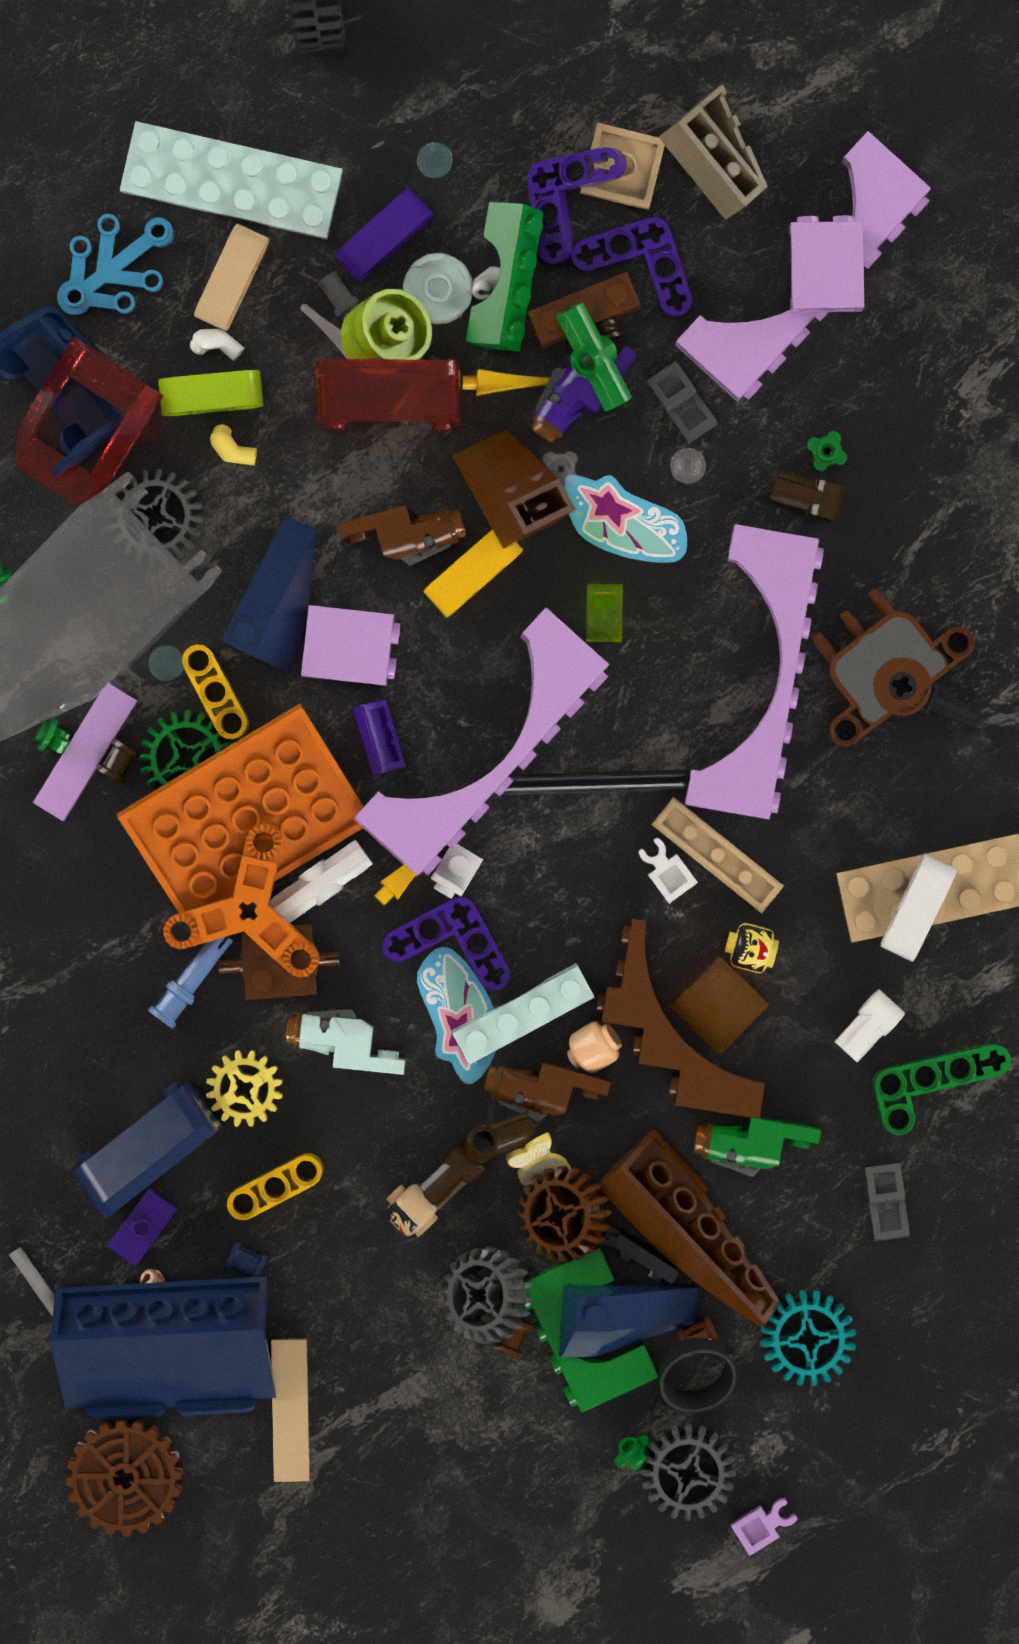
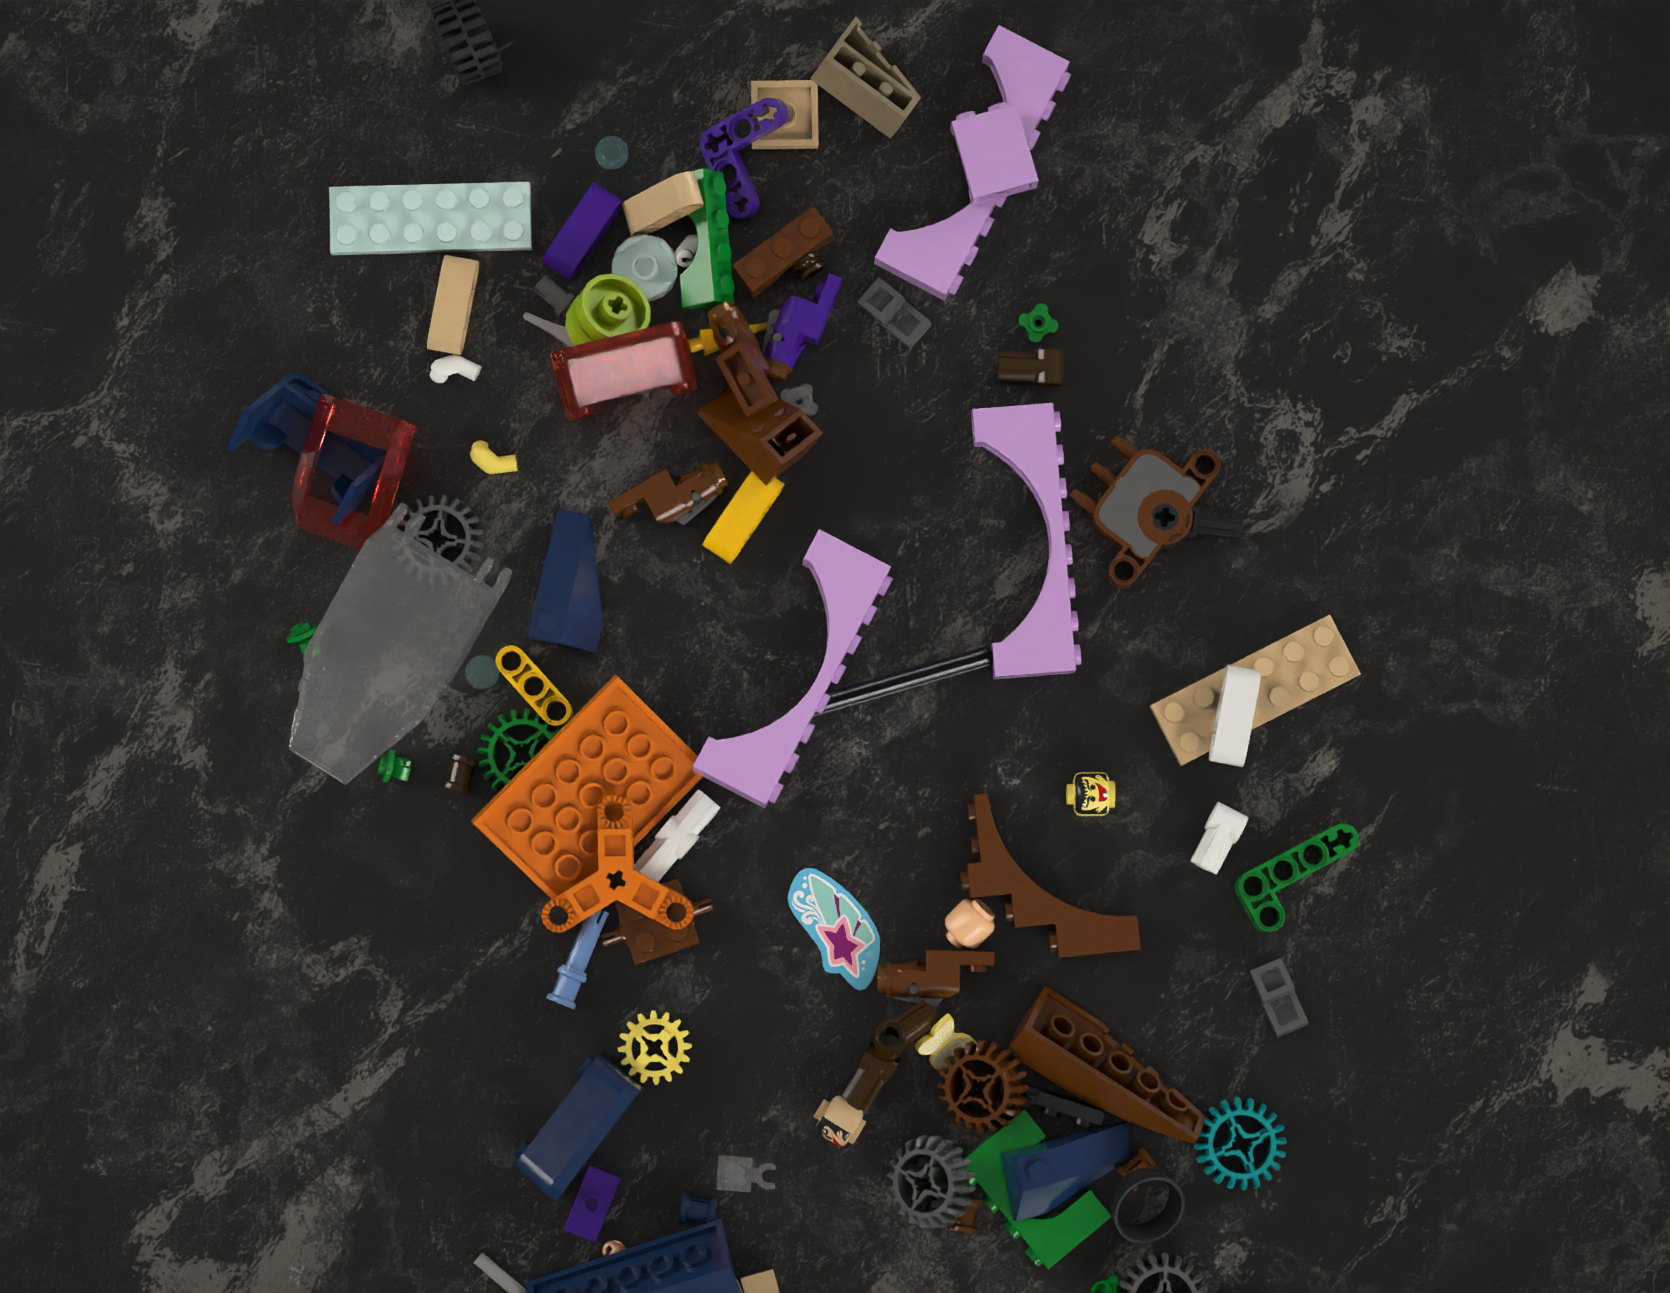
camera: 20 degrees left, 5 degrees down
lavender tile [33,682,138,821] -> none
dark azure plant [57,214,174,315] -> none
lime beam [158,370,264,416] -> none
yellow beam [227,1153,324,1220] -> none
light aqua plate [286,1009,406,1075] -> none
lavender panel [301,605,400,686] -> none
dark purple plate [353,699,406,776] -> none
yellow piece [374,865,415,905] -> none
dark purple beam [382,896,510,991] -> none
white bracket [431,844,483,899] -> none
light aqua arch [452,963,594,1065] -> none
green piece [555,302,632,412] -> none
sticker [564,475,687,563] -> none
dark purple beam [571,217,692,318] -> none
clear neon green slope [586,584,623,642] -> none
white plate [639,838,698,903] -> none
tan tile [651,797,784,913] -> none
clear plate [670,448,706,484] -> none
clear orange slope [670,956,769,1055] -> none
green plate [693,1117,821,1176] -> none
none -> tan beam [622,171,704,237]
none -> reddish brown plate [707,301,778,417]
none -> clear plate [716,1155,776,1192]

